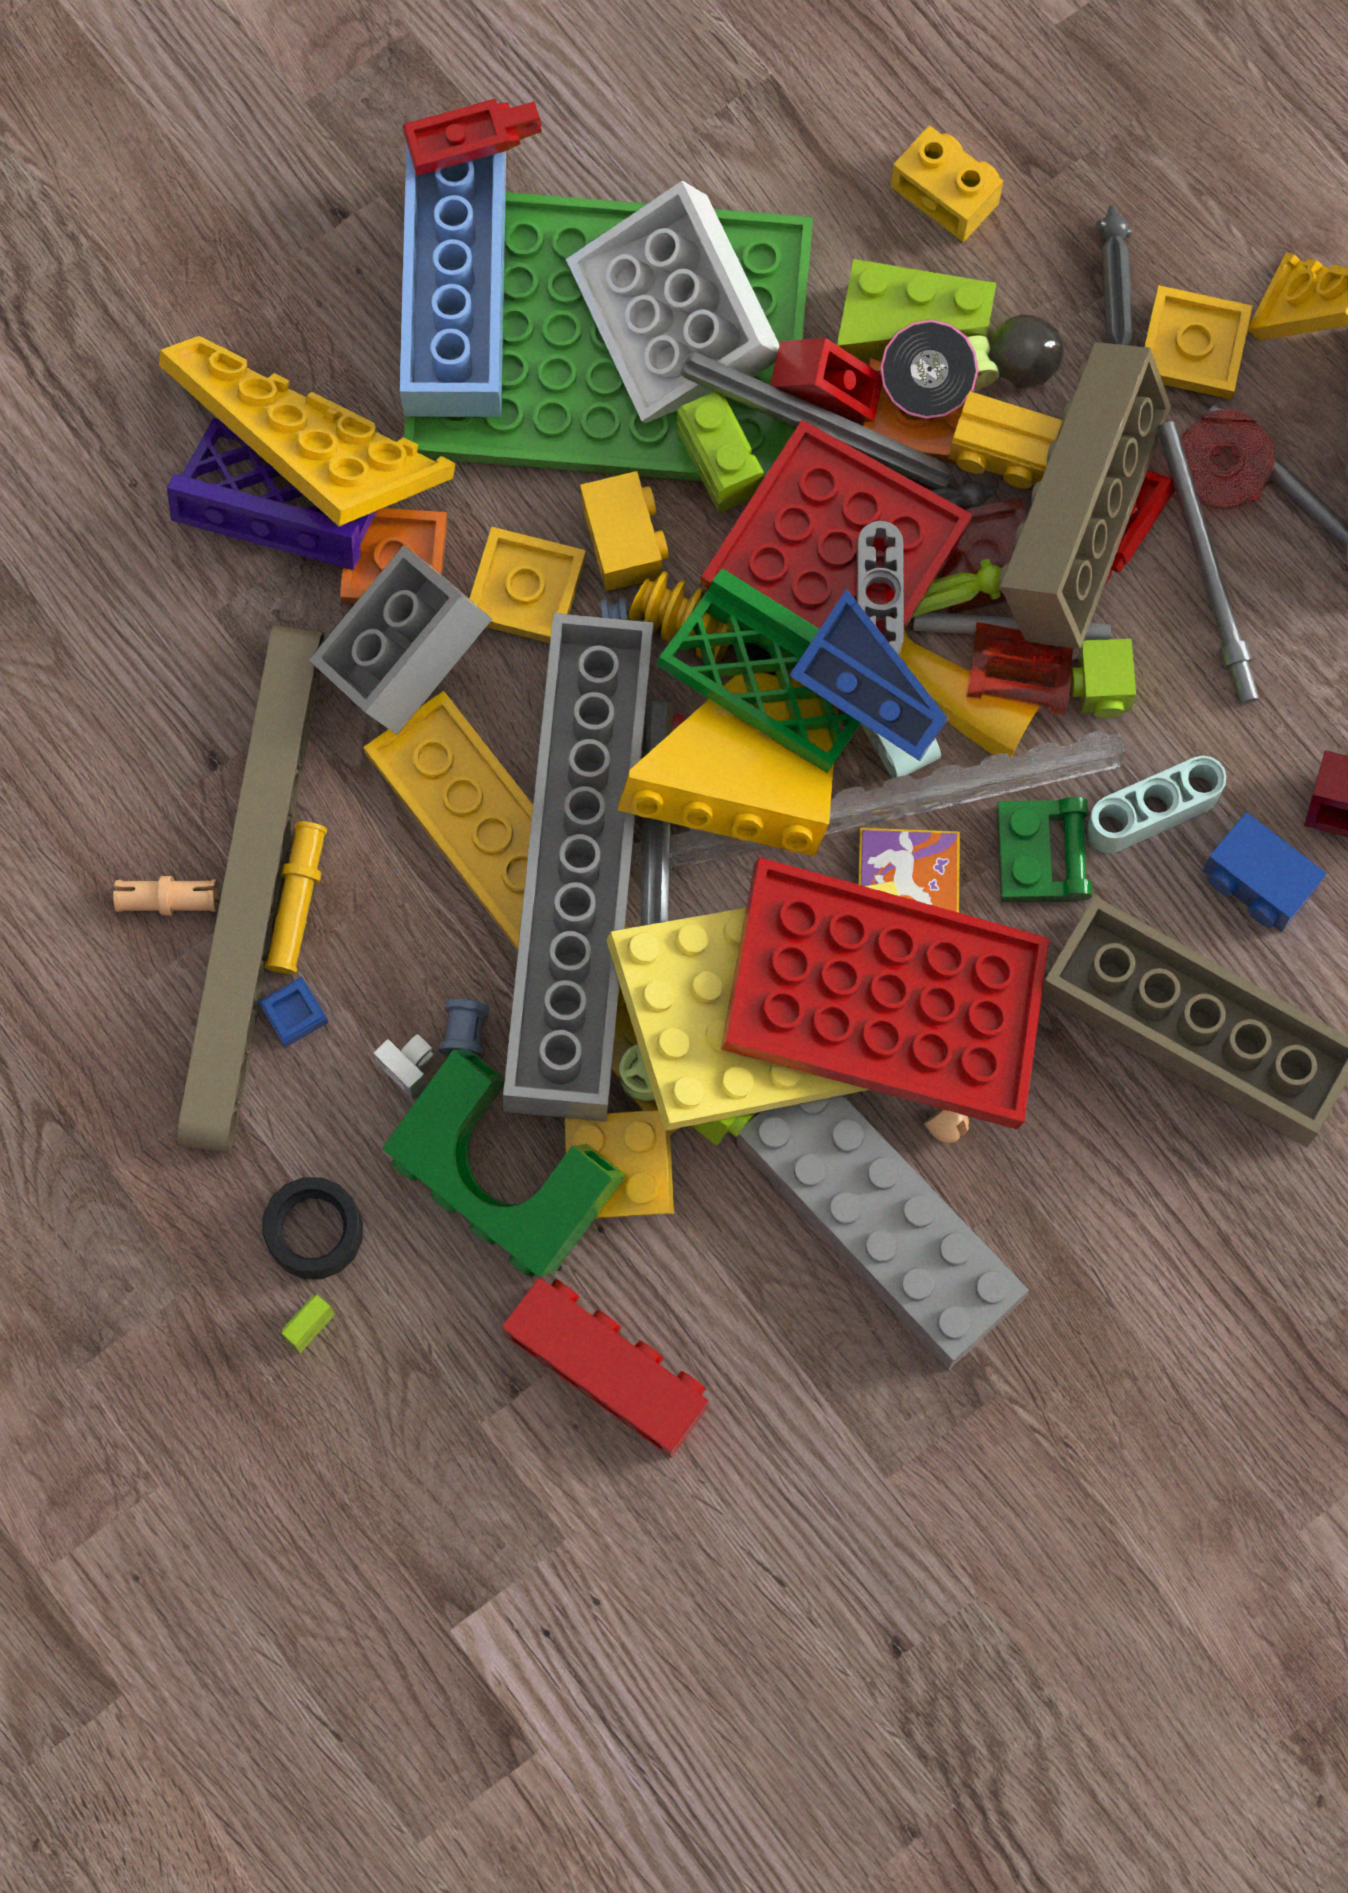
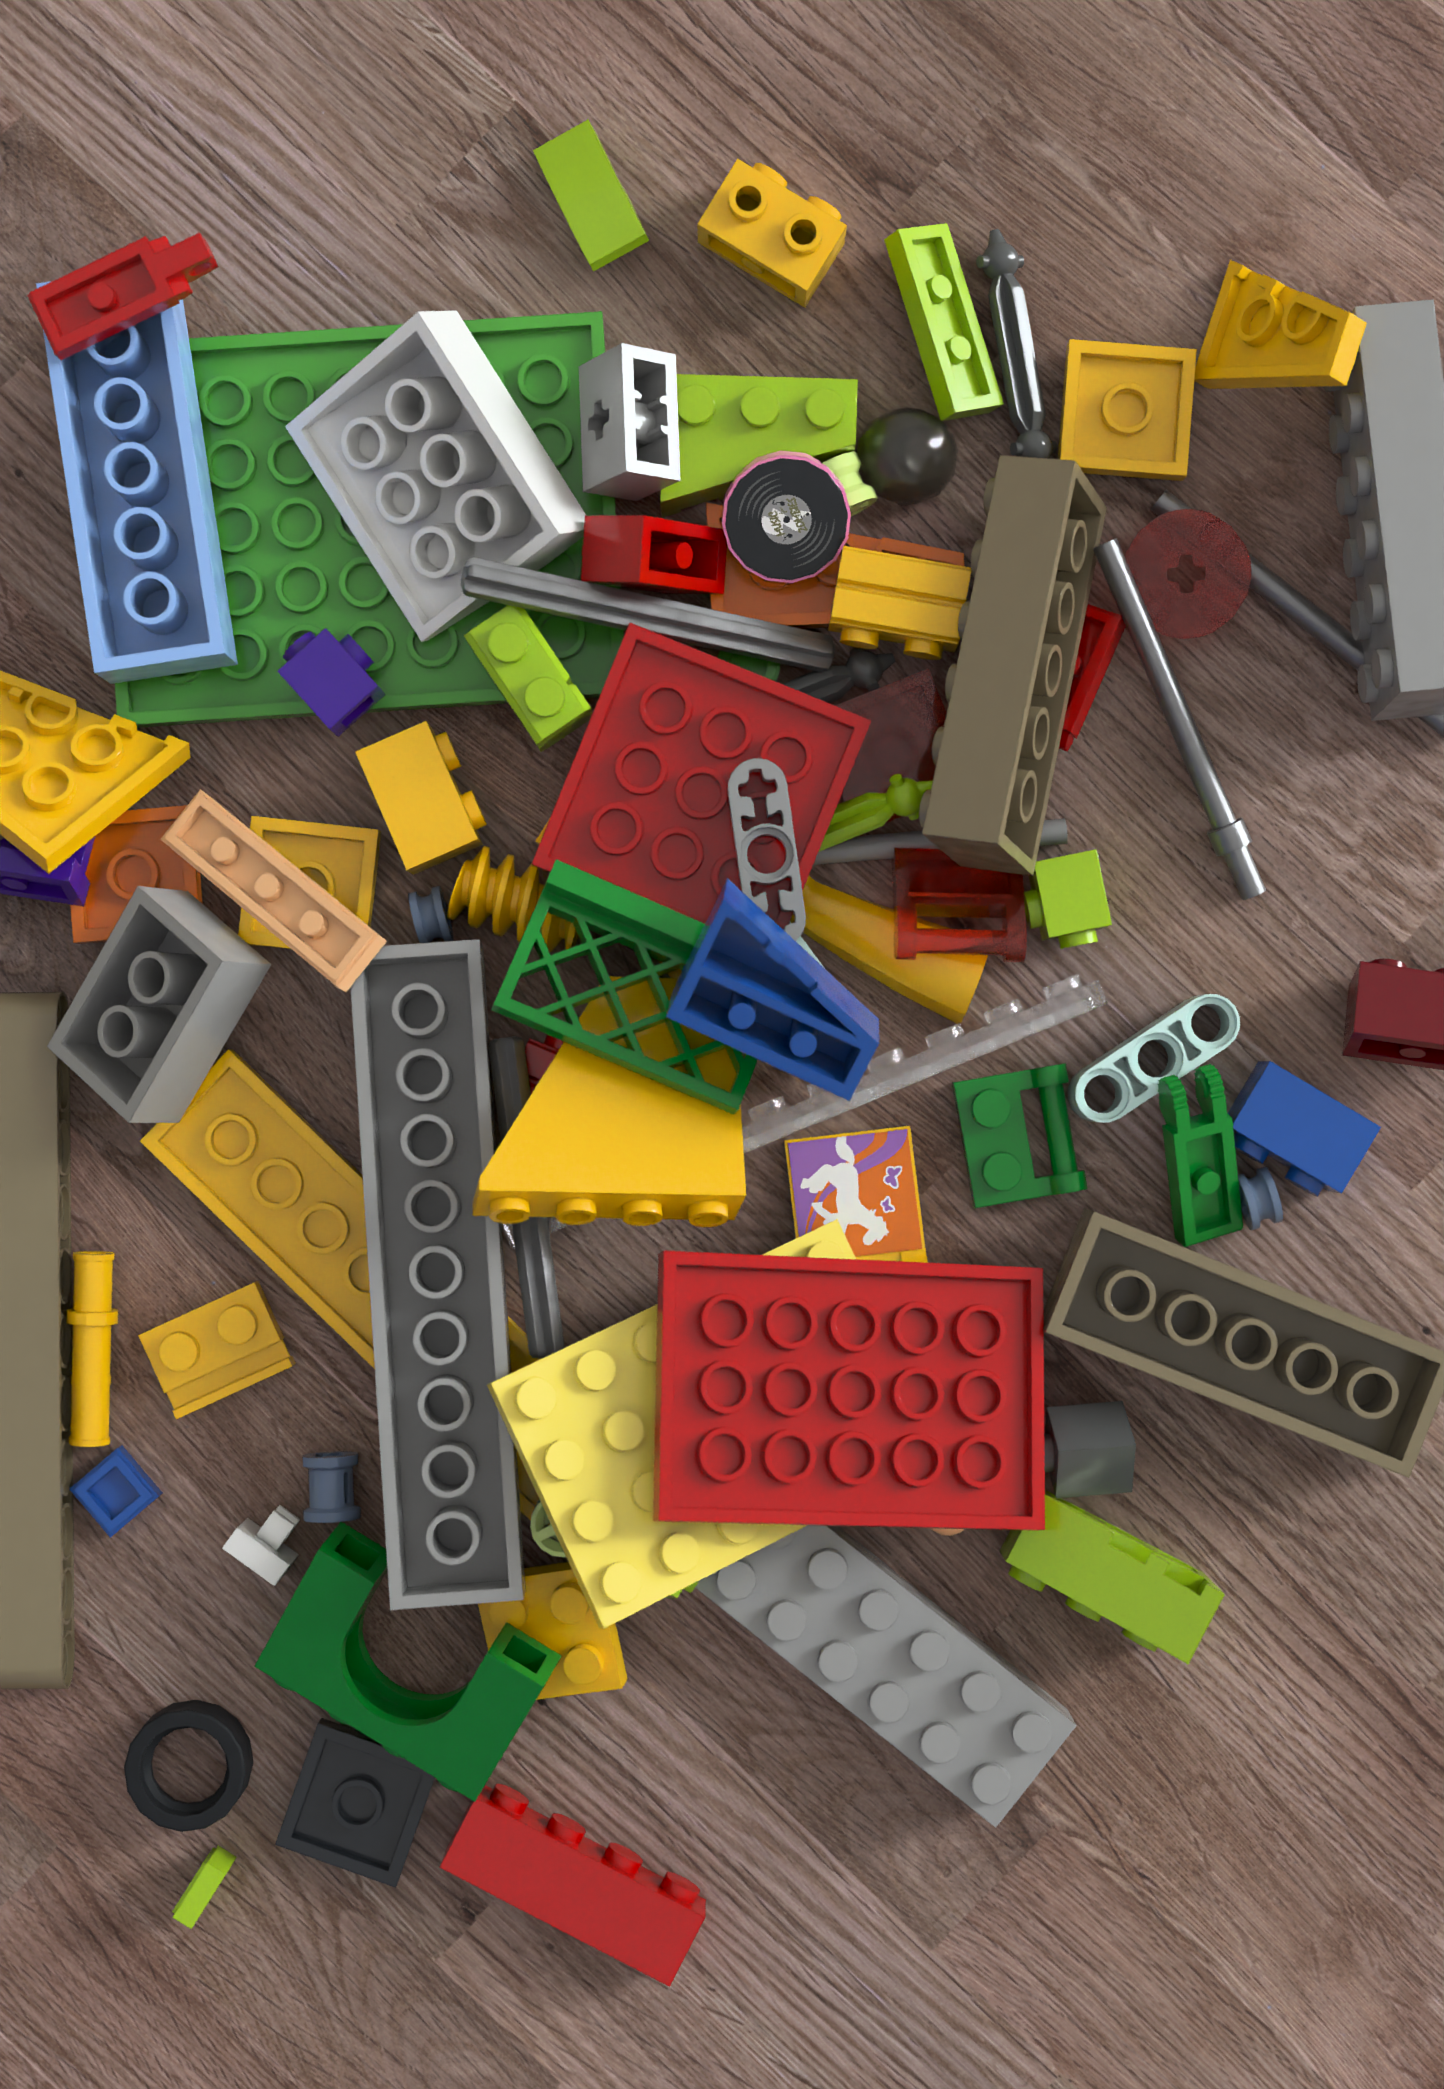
camera: 10 degrees left, 15 degrees up
none -> yellow plate [138,1281,296,1419]
none -> light nougat tile [160,789,387,992]
none -> black plate [275,1718,435,1888]
none -> dark purple brick [277,628,385,737]
none -> lime slope [533,120,649,271]
none -> light grey brick [579,343,680,501]
none -> lime plate [884,223,1004,421]
none -> lime wedge [1000,1489,1225,1664]
none -> dark grey brick [1044,1401,1136,1498]
none -> green hinge [1157,1064,1243,1247]
none -> sand blue bush [1238,1167,1283,1230]

